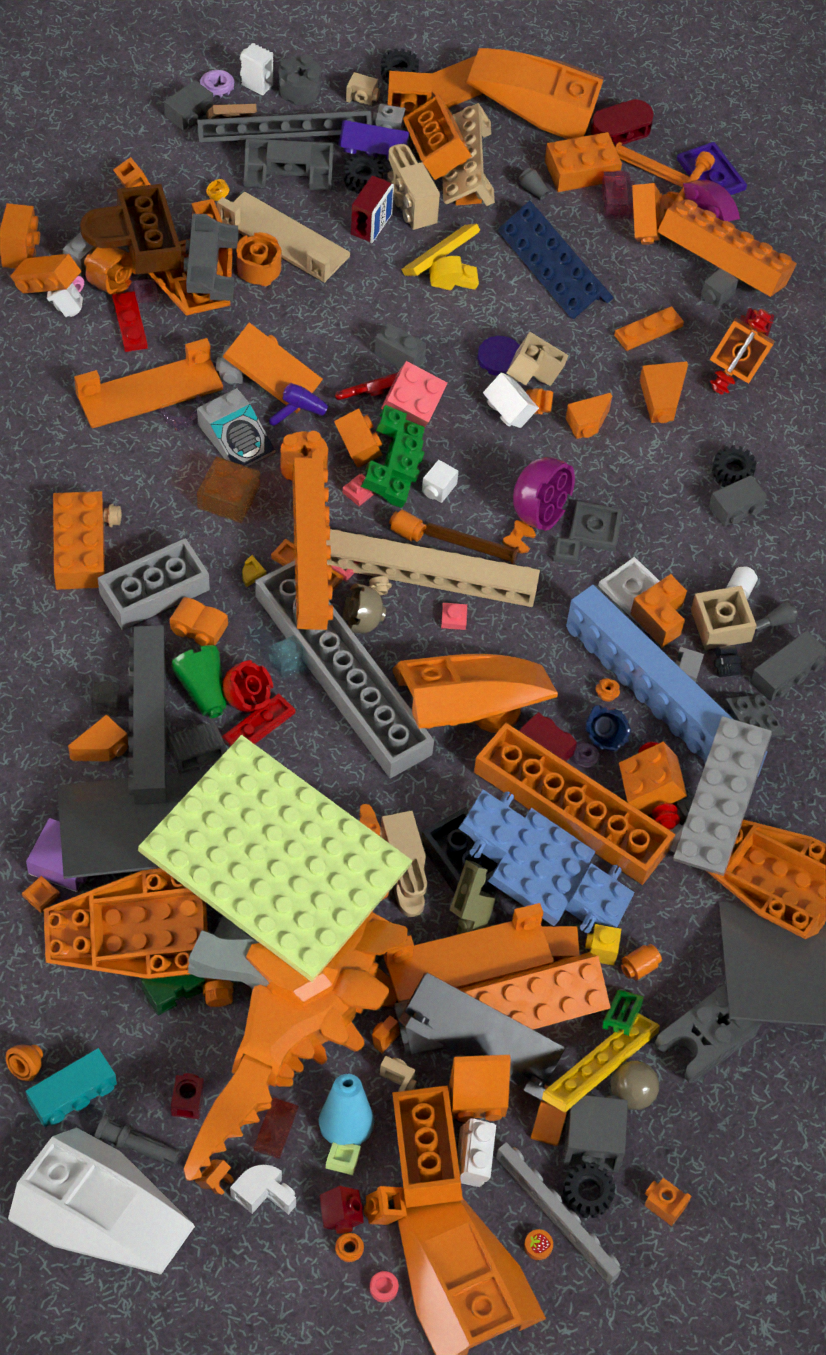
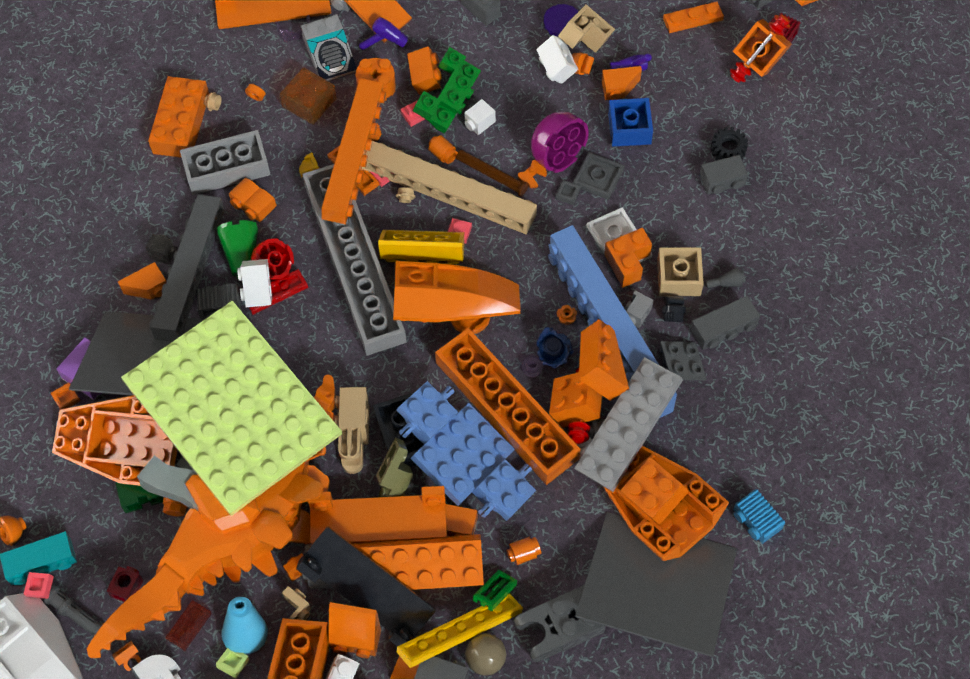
camera: 20 degrees right, 5 degrees up
clear light blue brick [272,635,305,679] -> none
red plate [335,372,398,400] -> none
dark tan cylinder [343,584,386,634] -> none
coral brick [381,361,447,427] -> none
dark red brick [519,712,577,762] -> none
yellow brick [585,924,621,965] -> none
orange slope [640,361,688,423] -> none
white brick [726,567,758,599] -> none
none -> coral tile [23,572,54,599]
none -> white brick [238,259,272,307]
none -> orange tile [245,84,266,101]
none -> yellow slope [378,230,465,264]
none -> orange wedge [579,319,629,401]
none -> blue brick [608,98,653,147]
none -> dark purple piece [609,54,652,71]
none -> orange brick [620,457,689,525]

